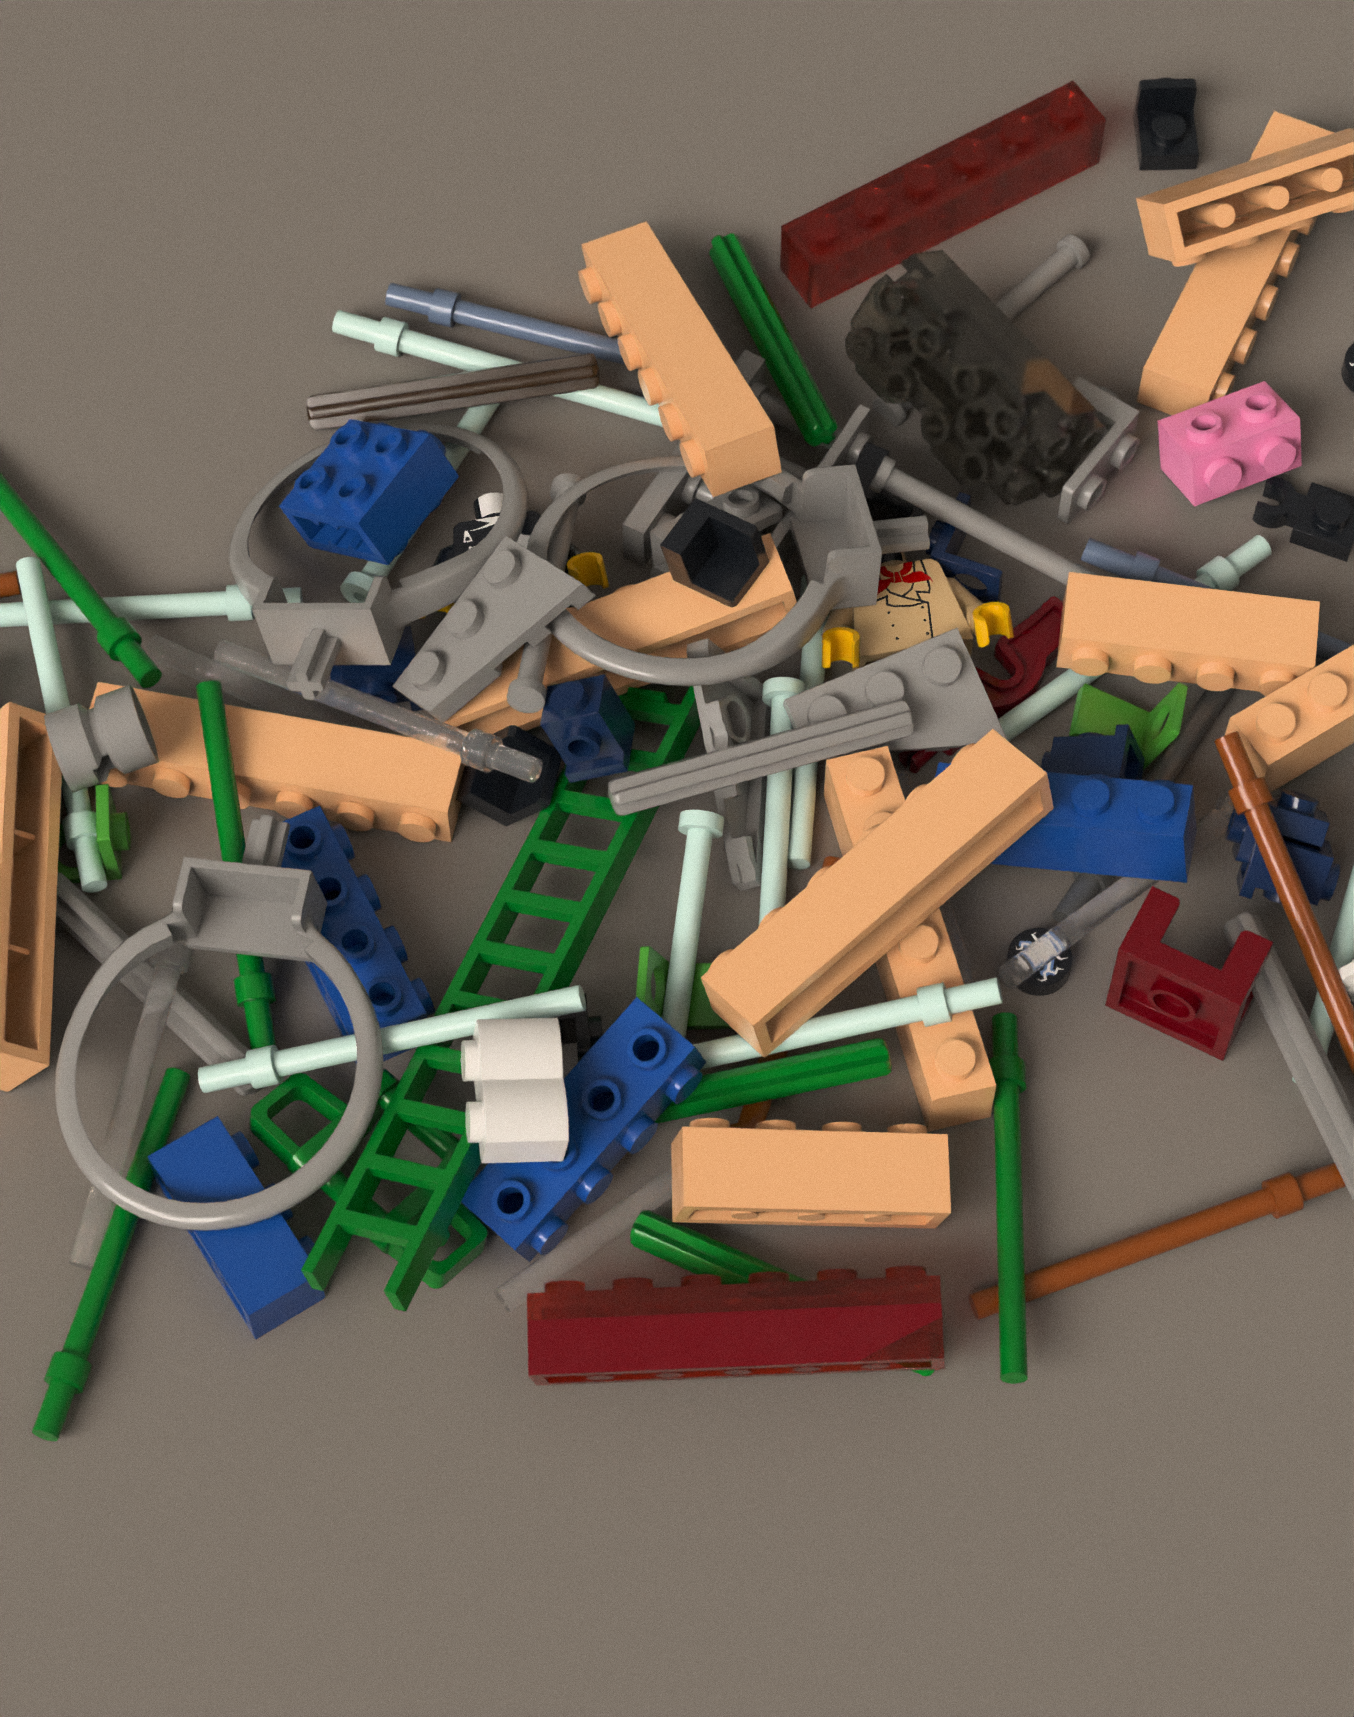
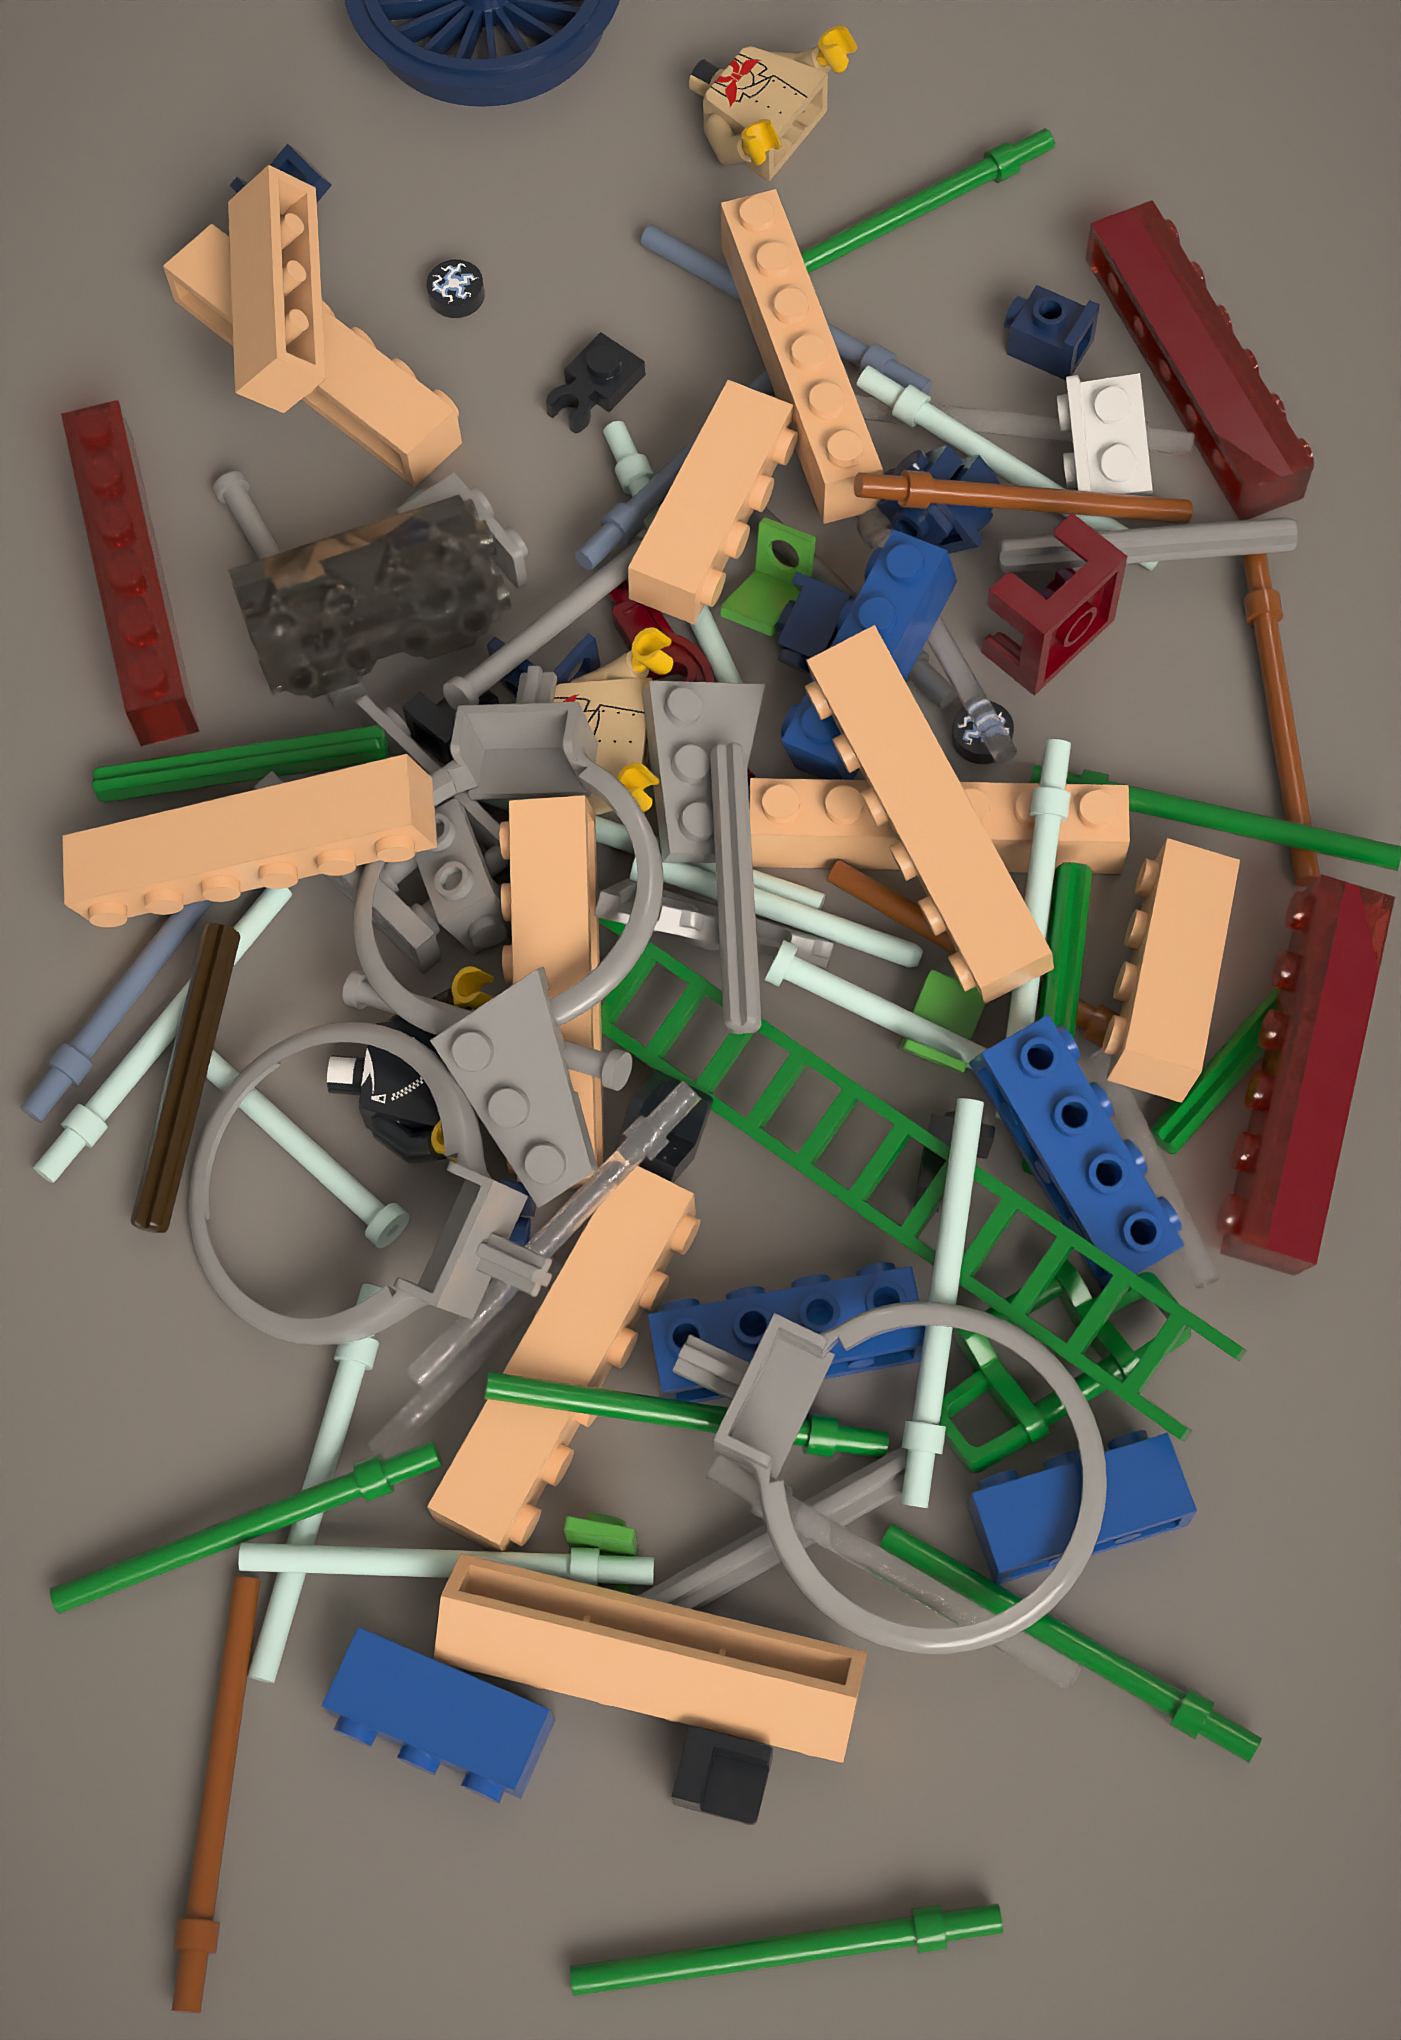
camera: 70 degrees left, 5 degrees up
light grey wheel [44,685,159,793] -> none
blue brick [279,419,459,565] -> none
white brick [461,1018,569,1163] -> none
dark blue brick [540,674,635,783] -> none
black panel [660,498,769,607] -> none
black bracket [1133,77,1199,171] -> none
bright pink brick [1157,381,1302,507] -> none

